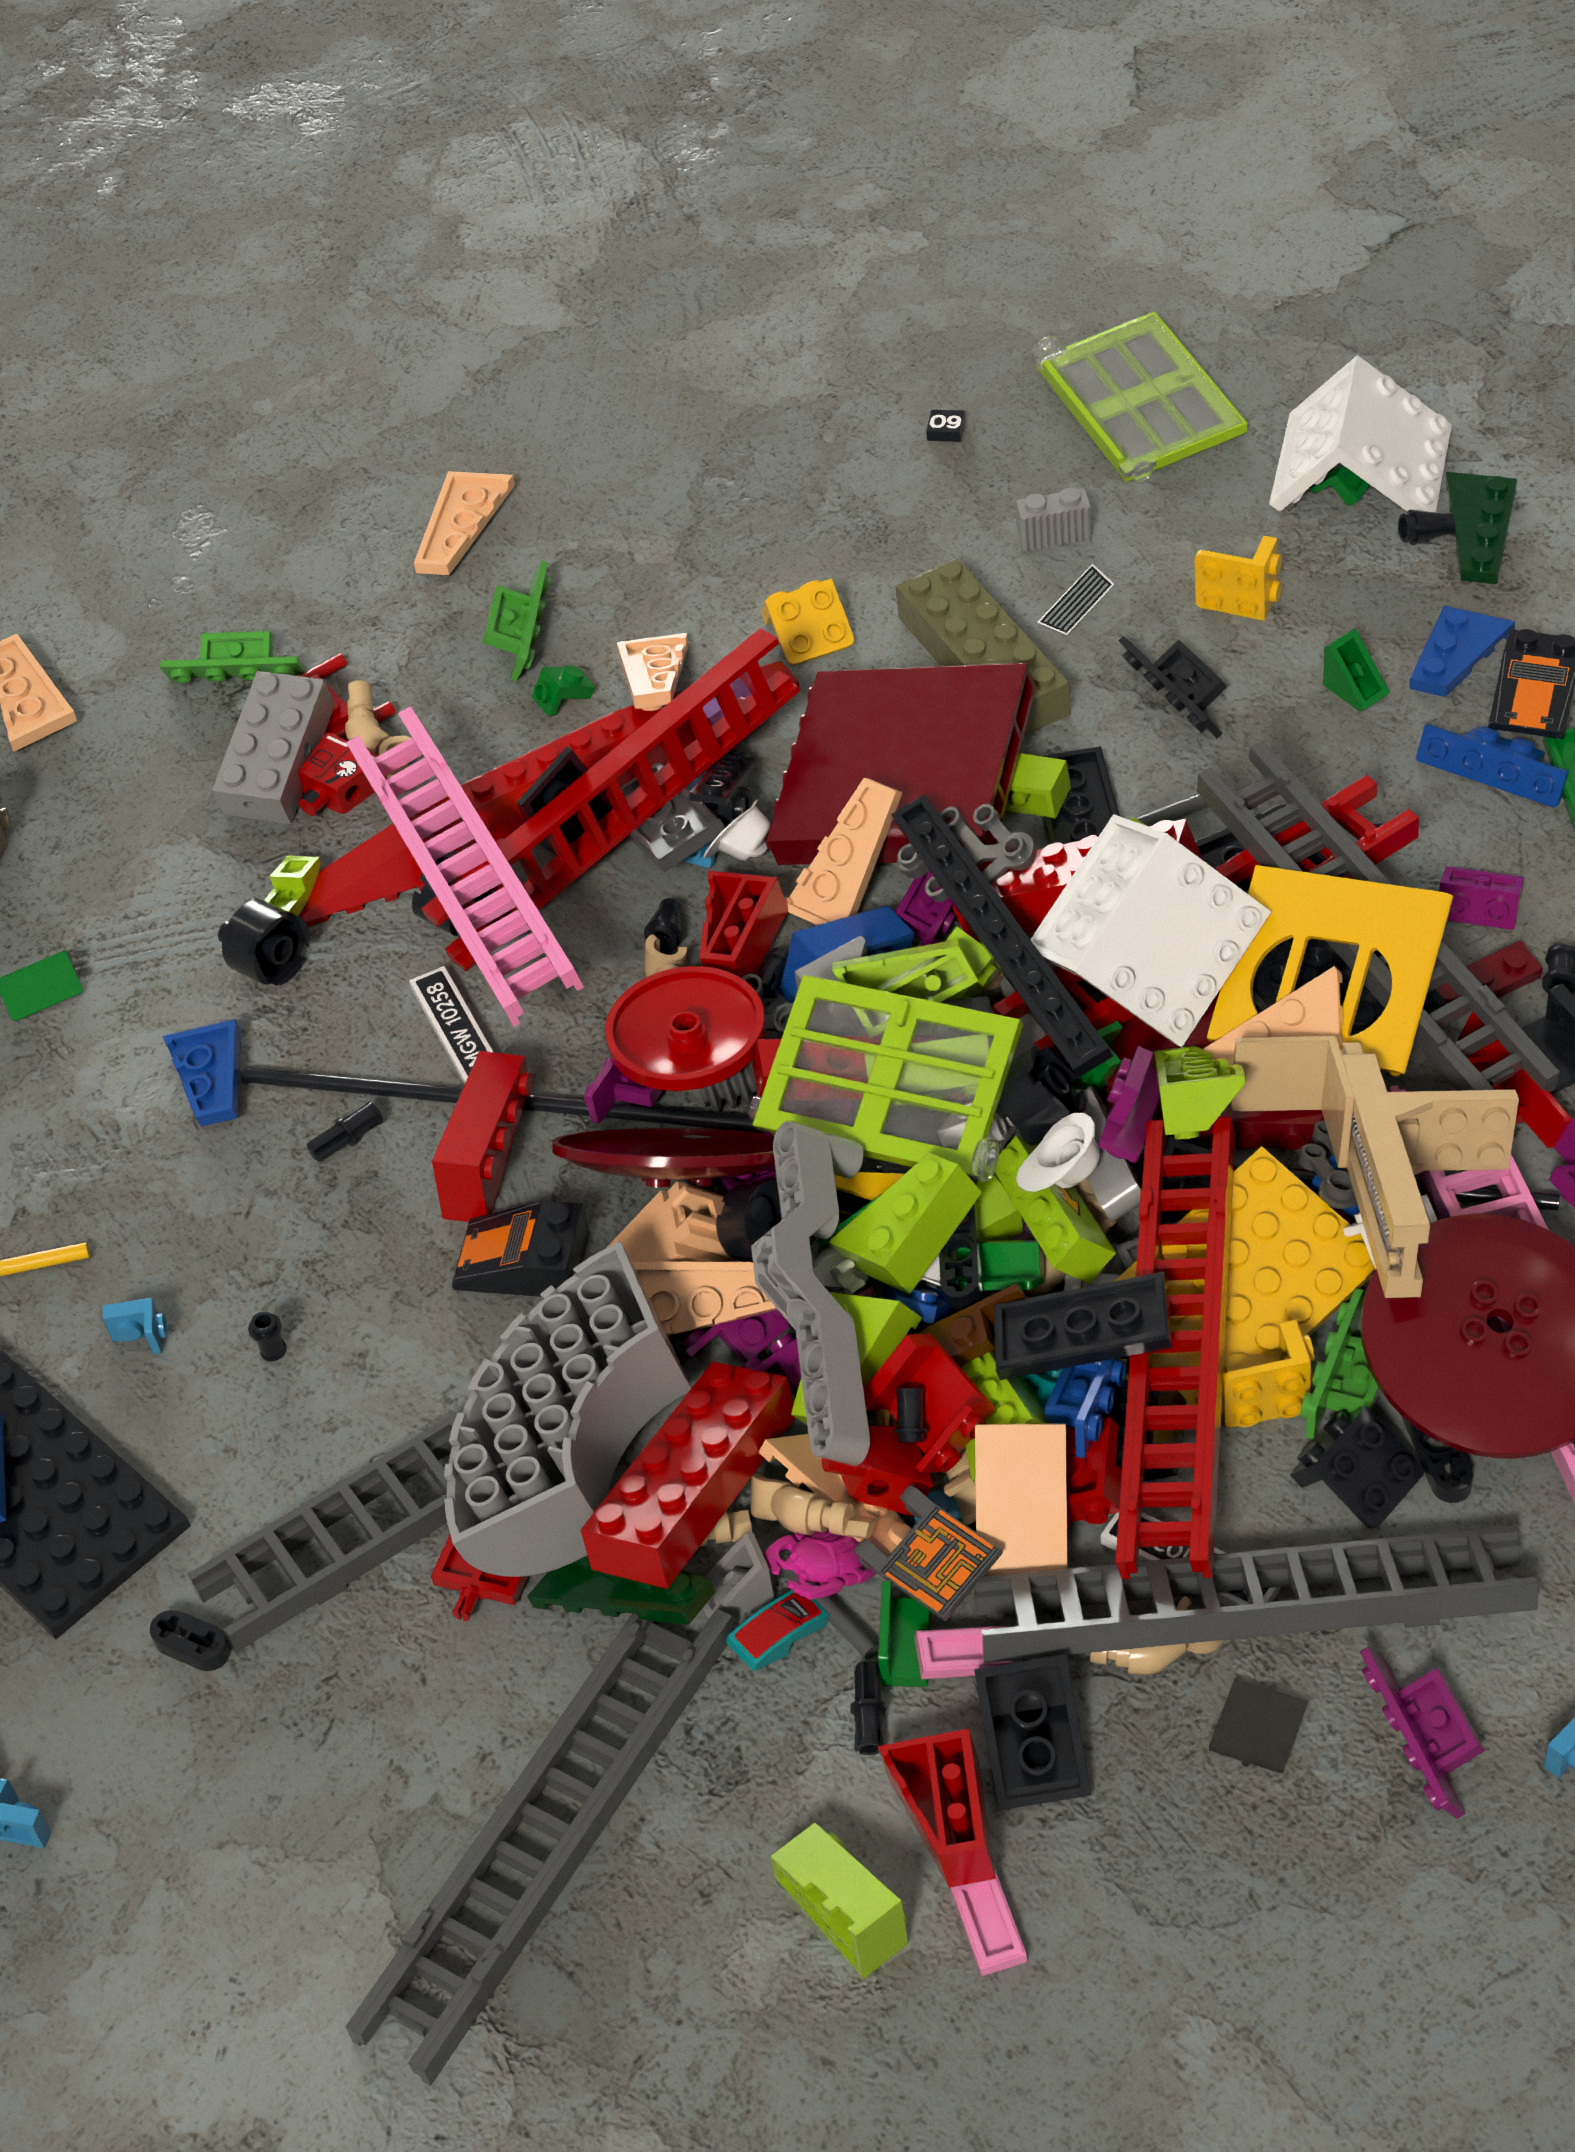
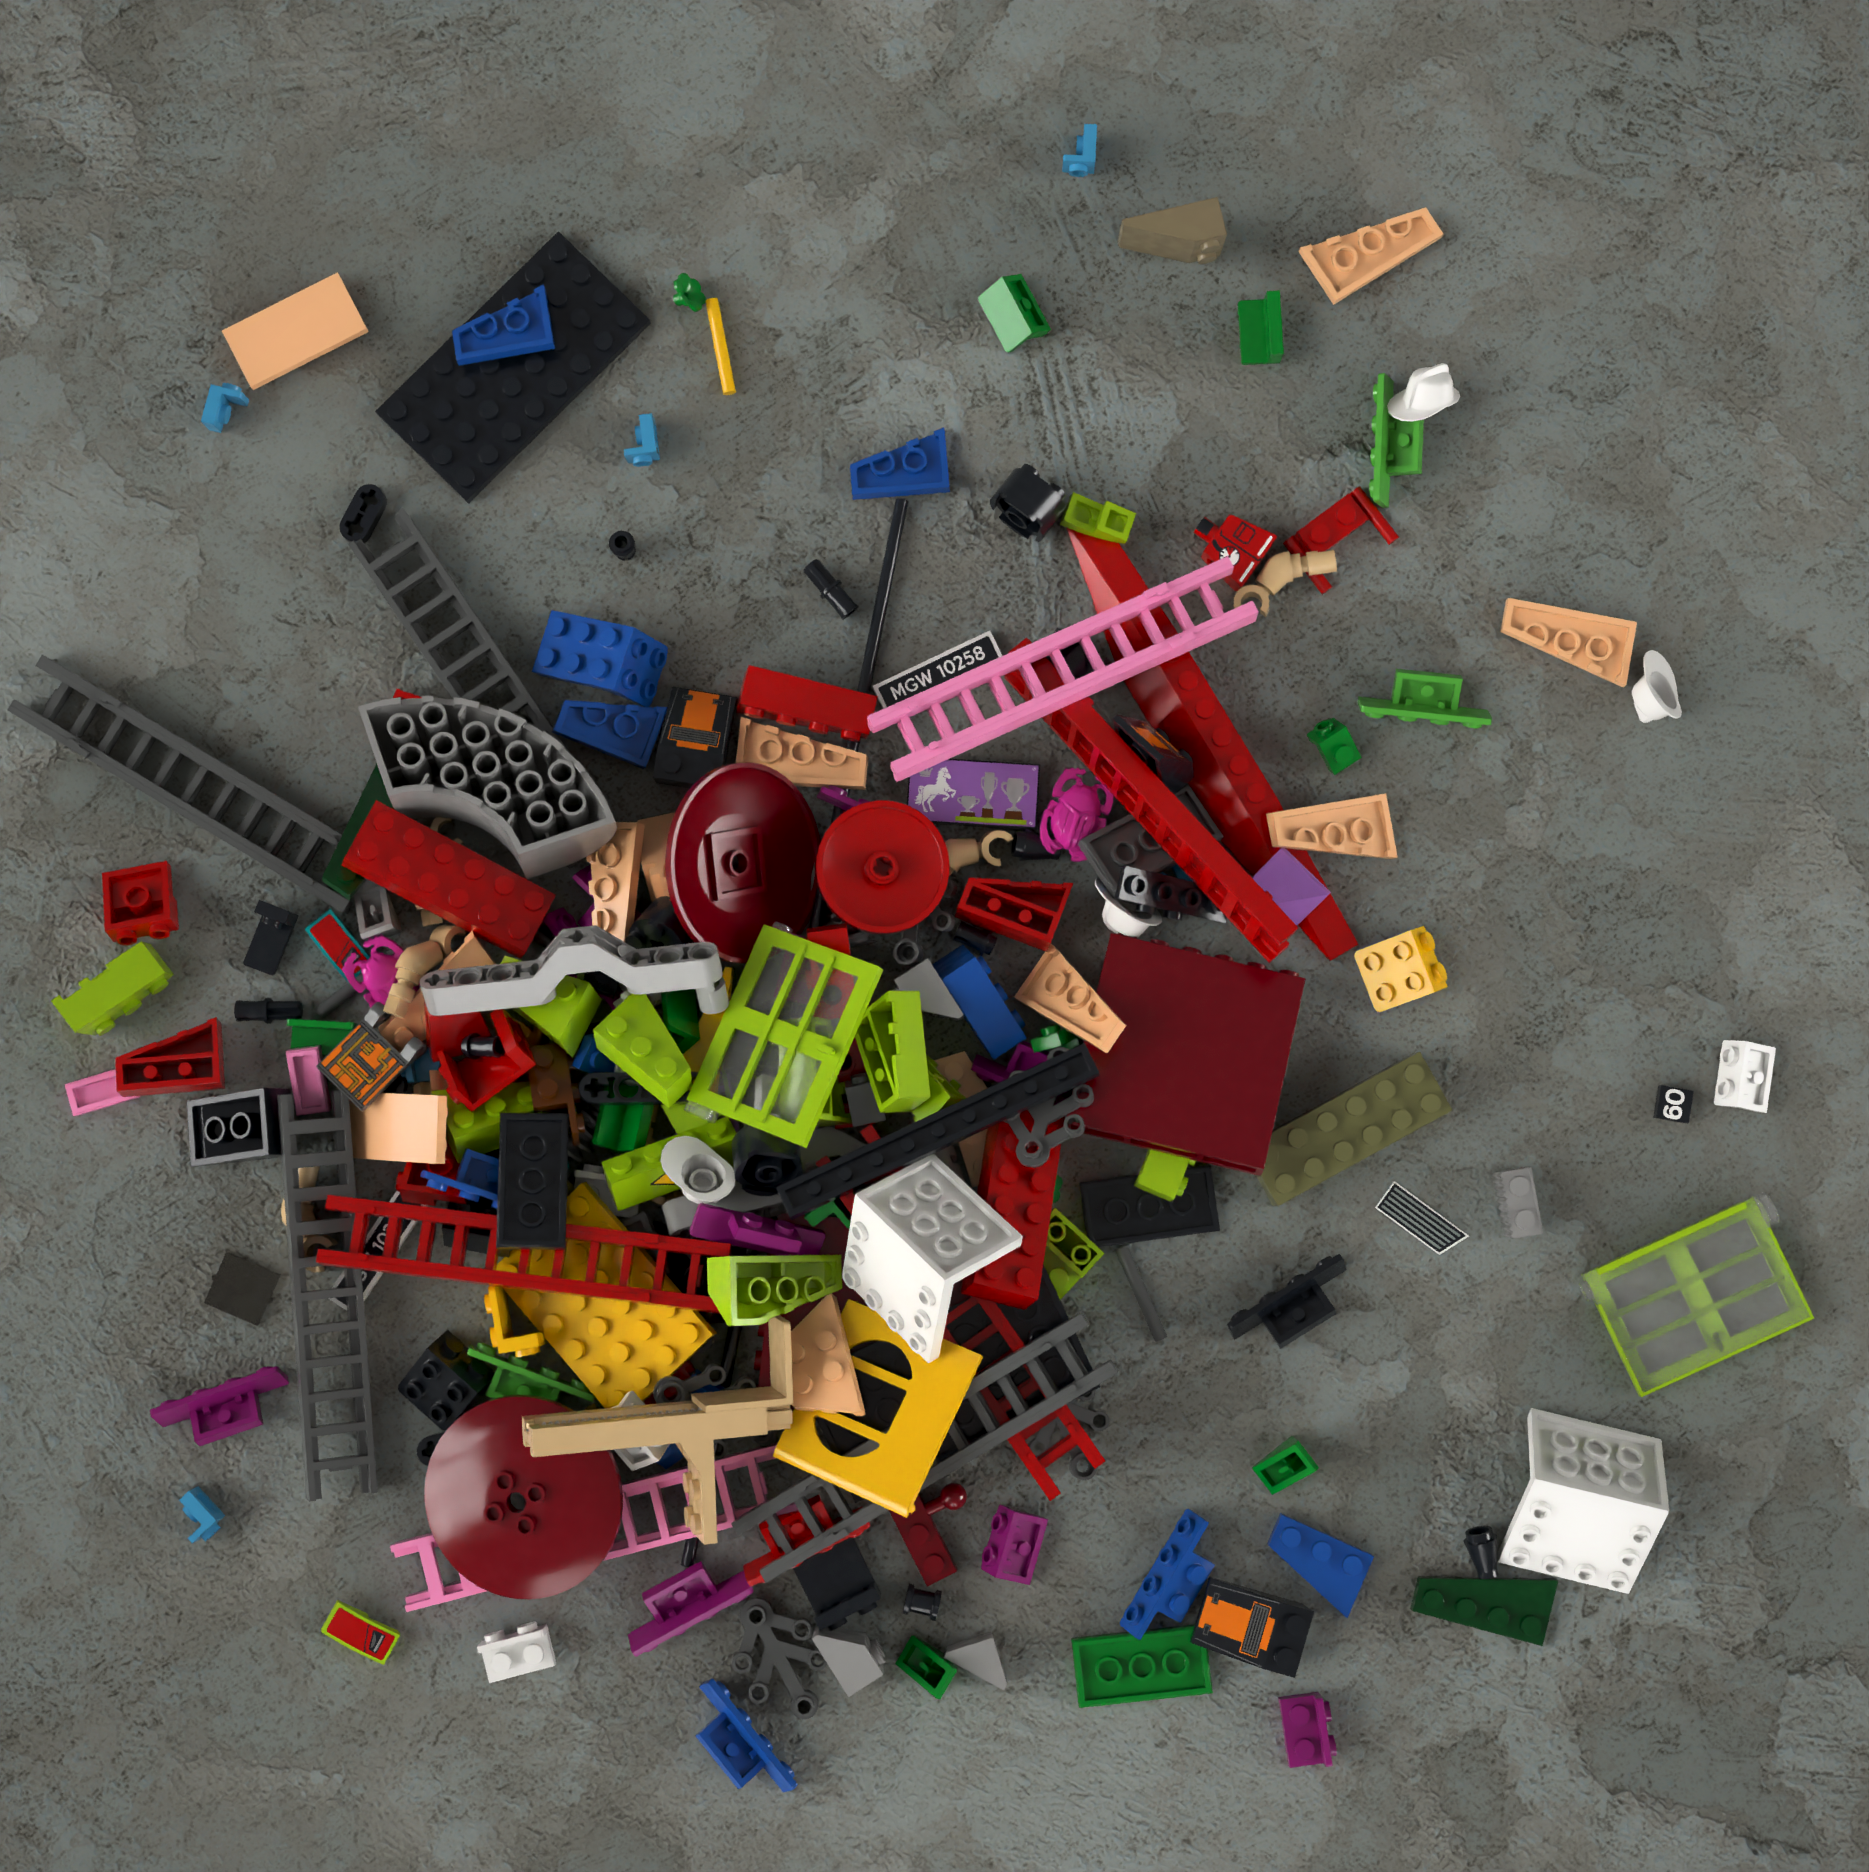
camera: 80 degrees right, 35 degrees up
light grey brick [212,671,335,824] -> none
yellow bracket [1194,536,1282,621] -> none
none -> red plate [102,861,179,945]
none -> black bracket [243,900,299,976]
none -> blue bracket [532,610,668,707]
none -> blue wing [552,700,667,769]
none -> light nougat wing [736,717,868,790]
none -> medium lavender tile [907,759,1040,830]
none -> green bracket [1030,1024,1083,1053]
none -> dark pink shield [1040,767,1114,862]
none -> green panel [1237,290,1284,365]
none -> white piece [1387,363,1460,421]
none -> white piece [1632,650,1682,723]
none -> white bracket [1714,1040,1776,1113]

